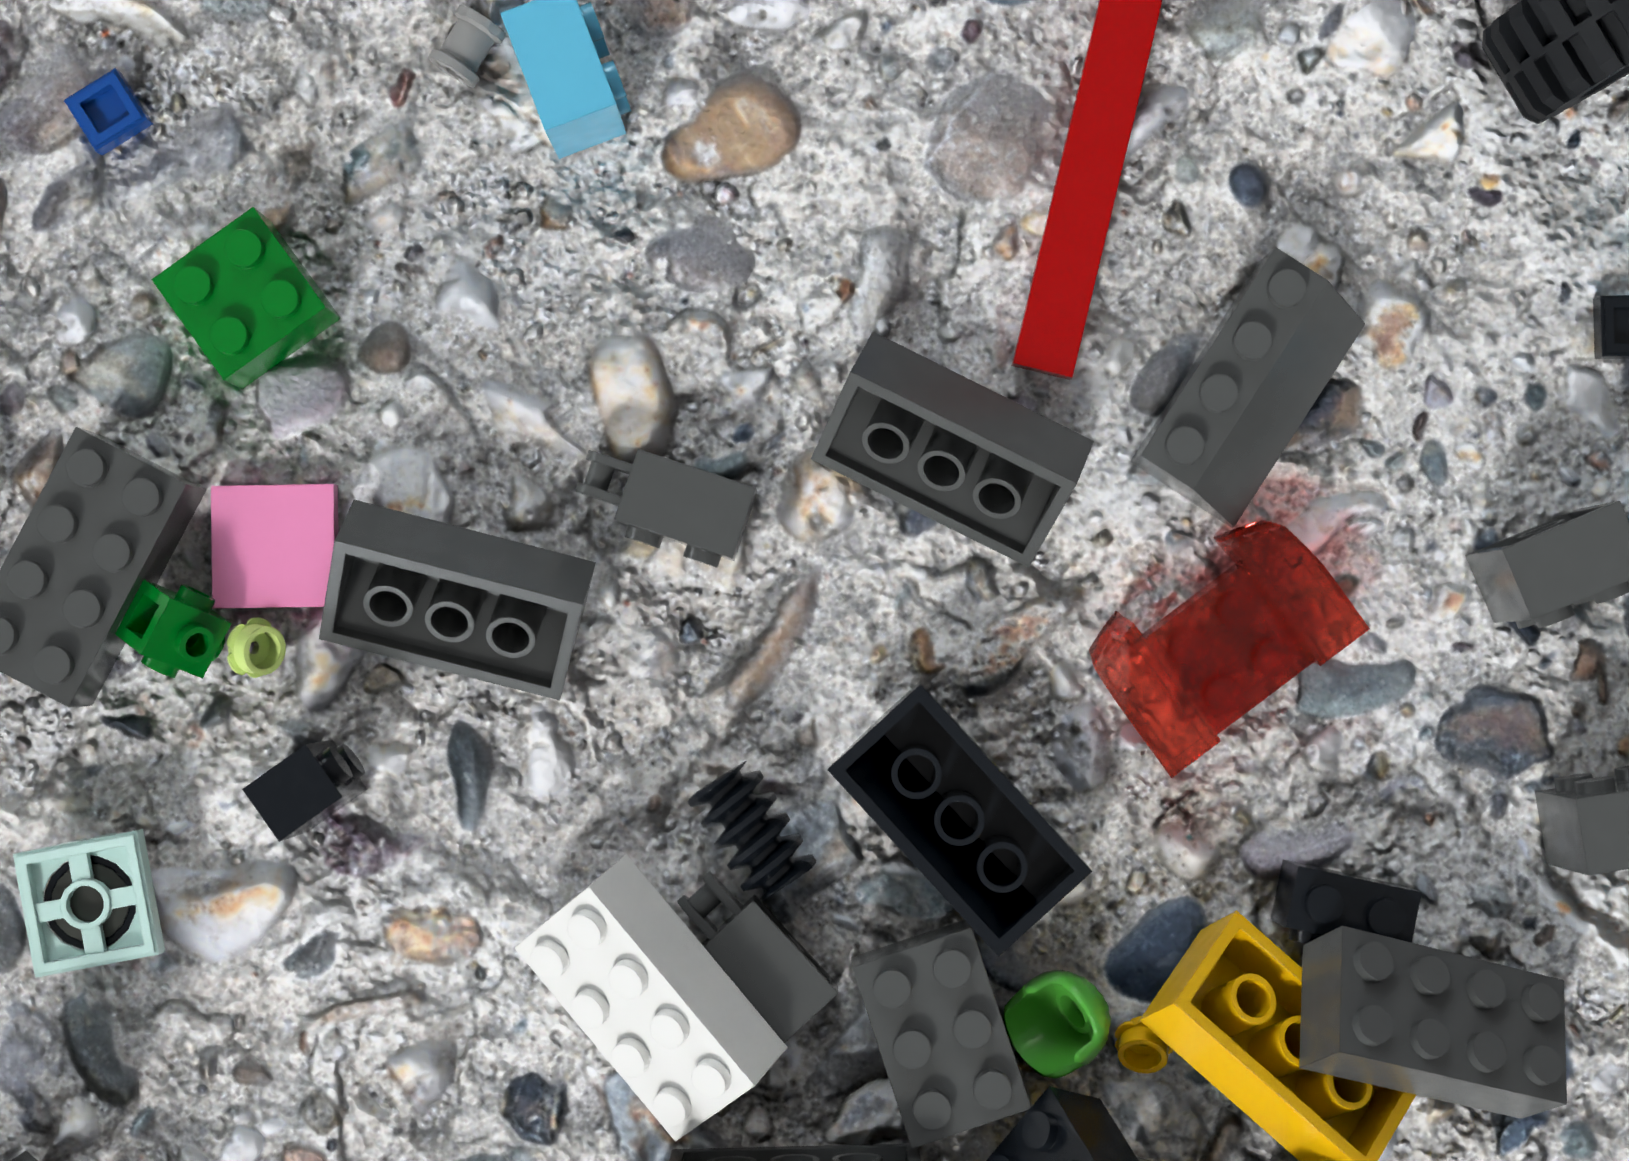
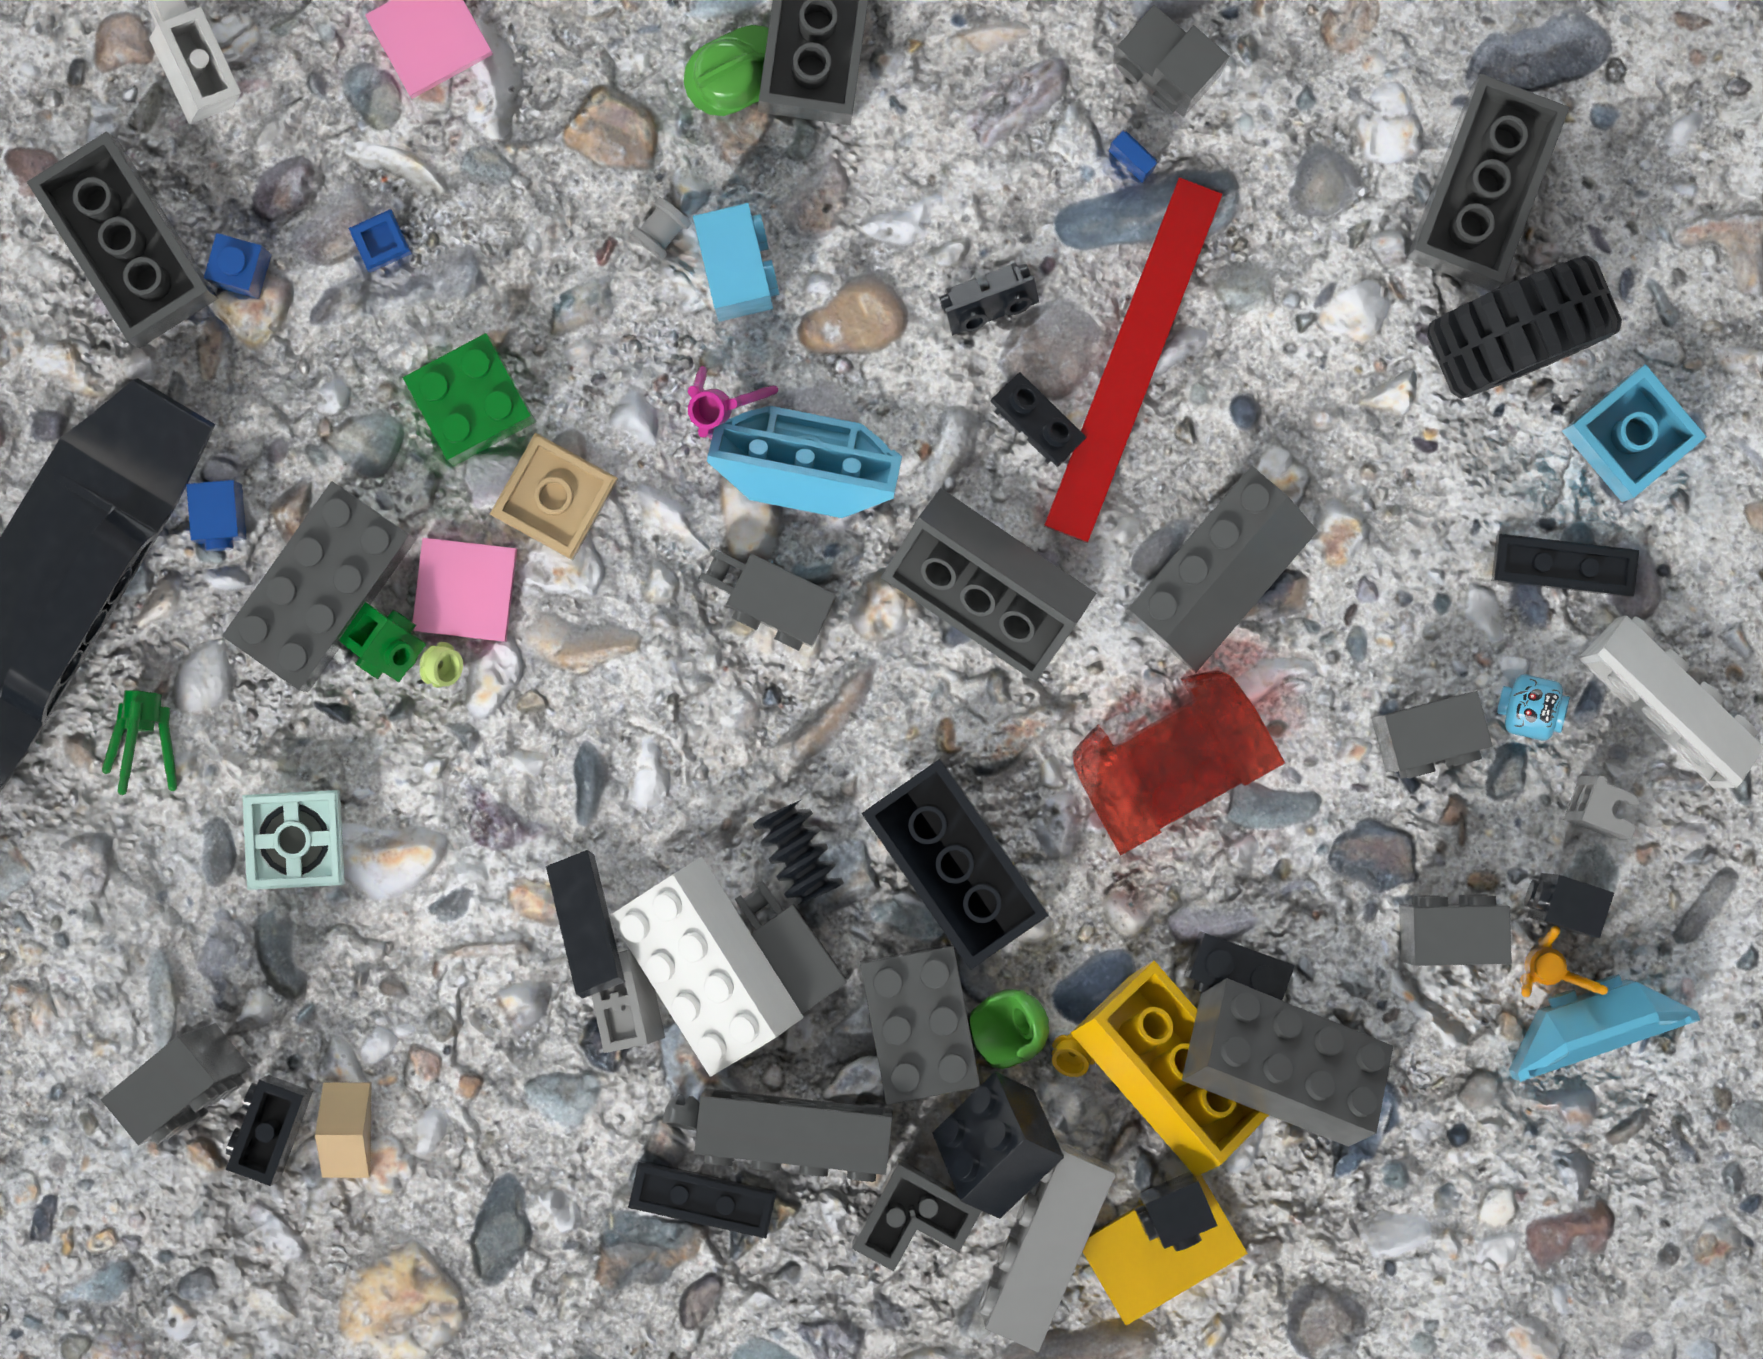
camera: 10 degrees right, 0 degrees up
black brick [242,740,368,842] -> none
dark grey slope [319,500,596,700] -> none
none -> tan tile [490,433,618,560]
none -> black tile [546,850,625,998]
none -> light grey hinge [591,949,665,1053]
none -> dark pink plant [688,366,778,440]
none -> medium azure wedge [707,406,902,518]
none -> black hinge [938,262,1039,336]
none -> black hinge [990,372,1087,468]

